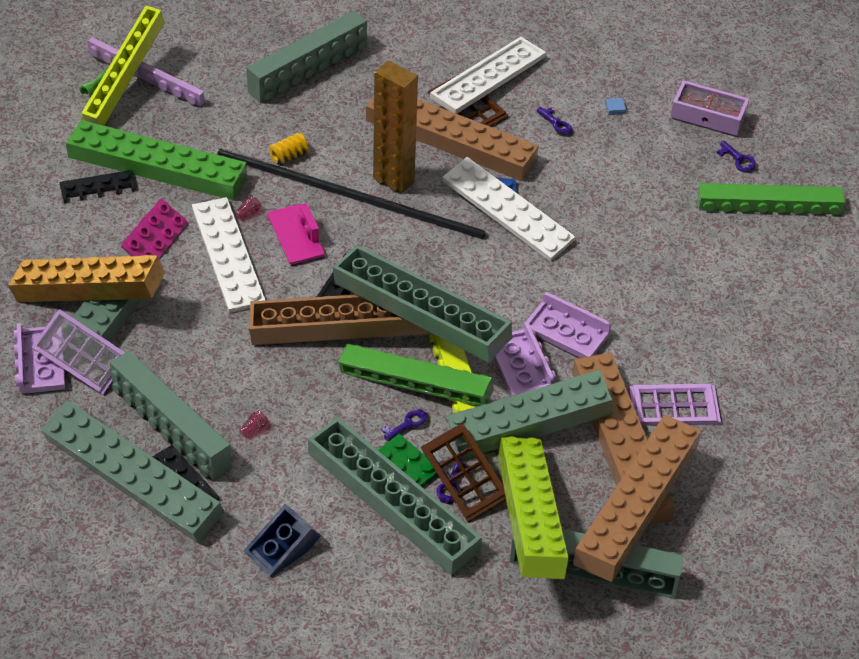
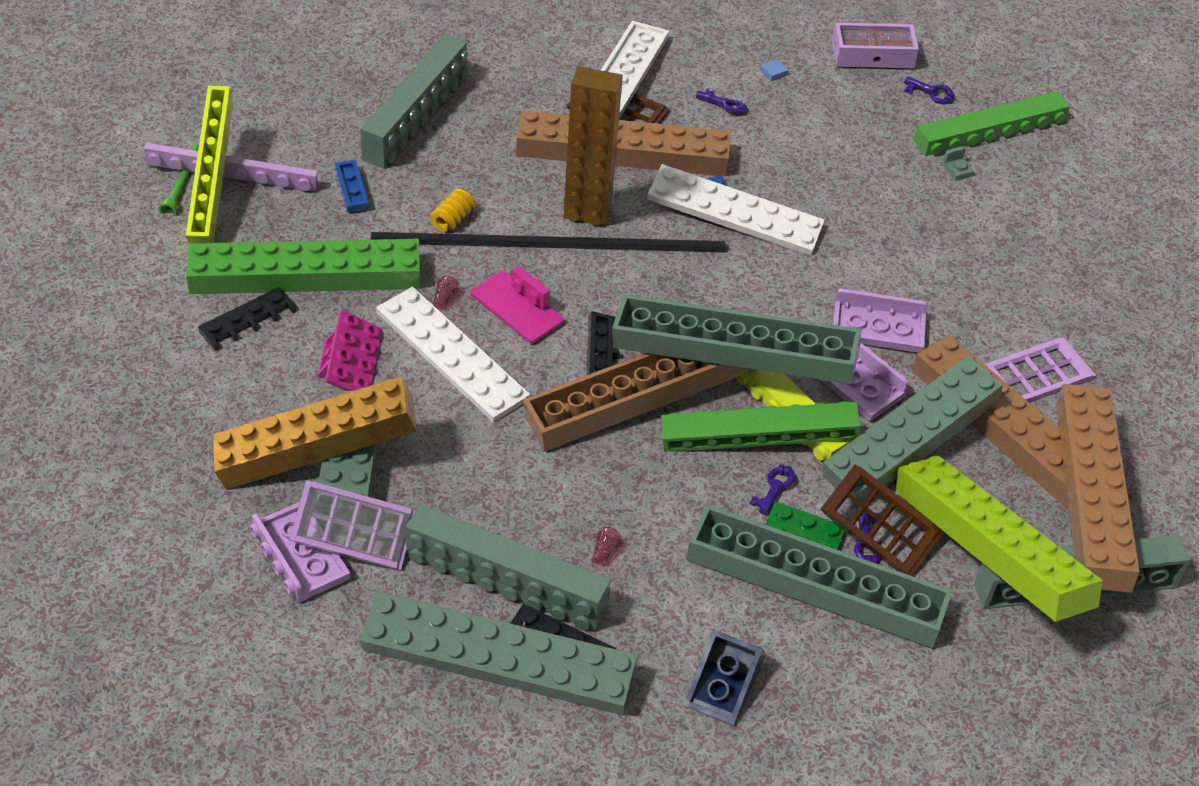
camera: 25 degrees left, 0 degrees up
none -> blue plate [335,160,369,213]
none -> sand green bracket [942,146,974,181]

